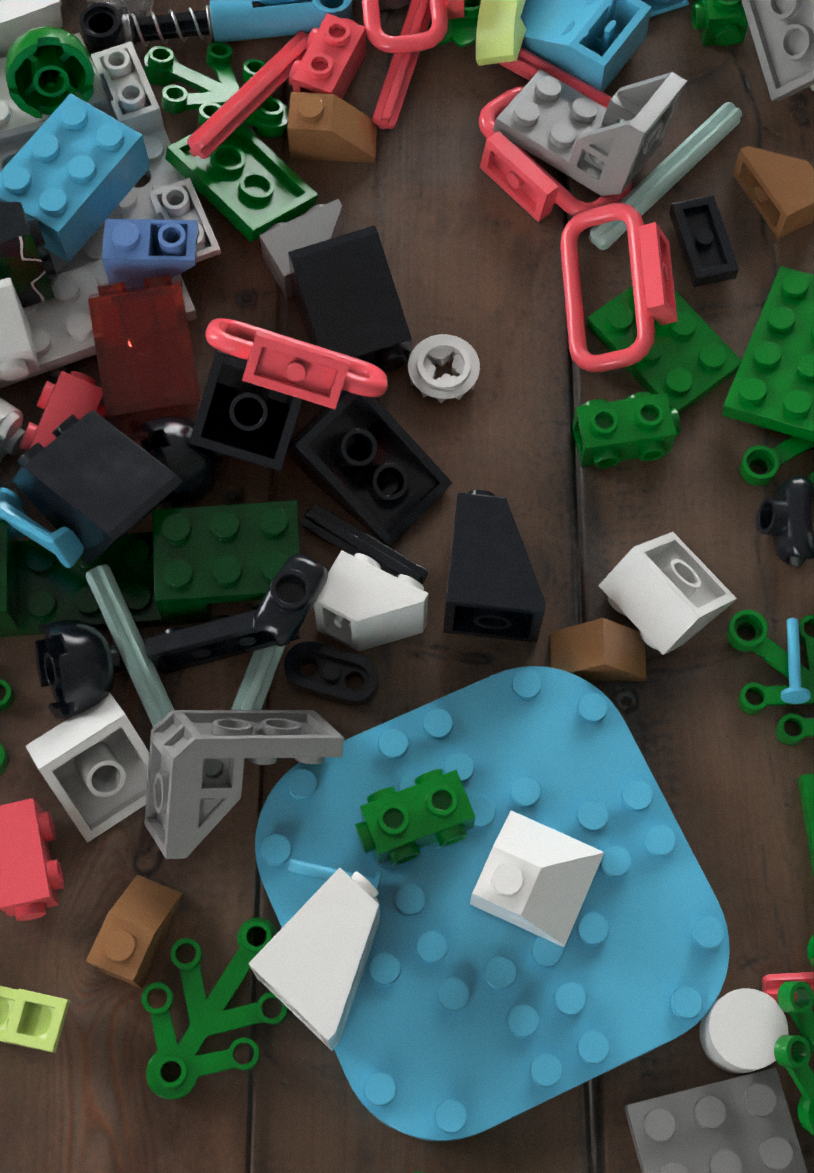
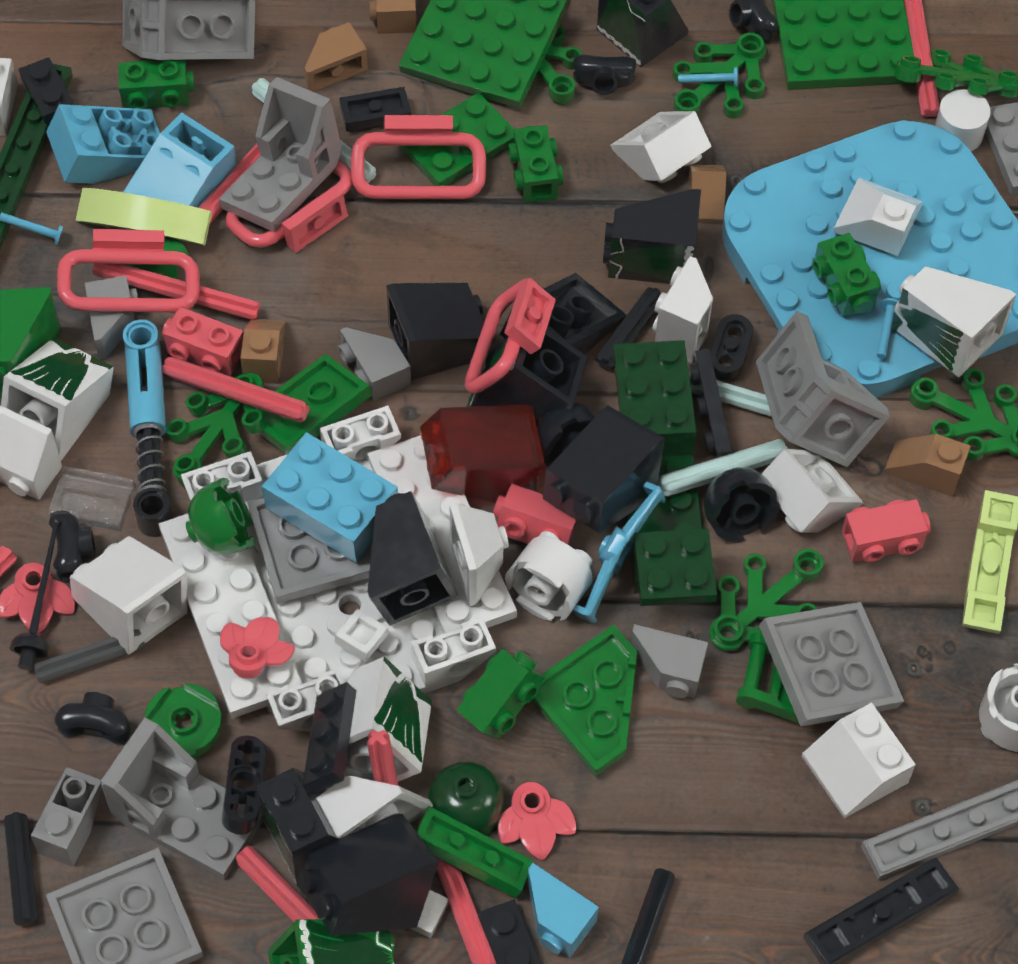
camera: 90 degrees left, 10 degrees down
medium blue slope [102,219,198,288] -> none
black piece [253,553,328,647] -> none
white gear [408,334,480,403] -> none

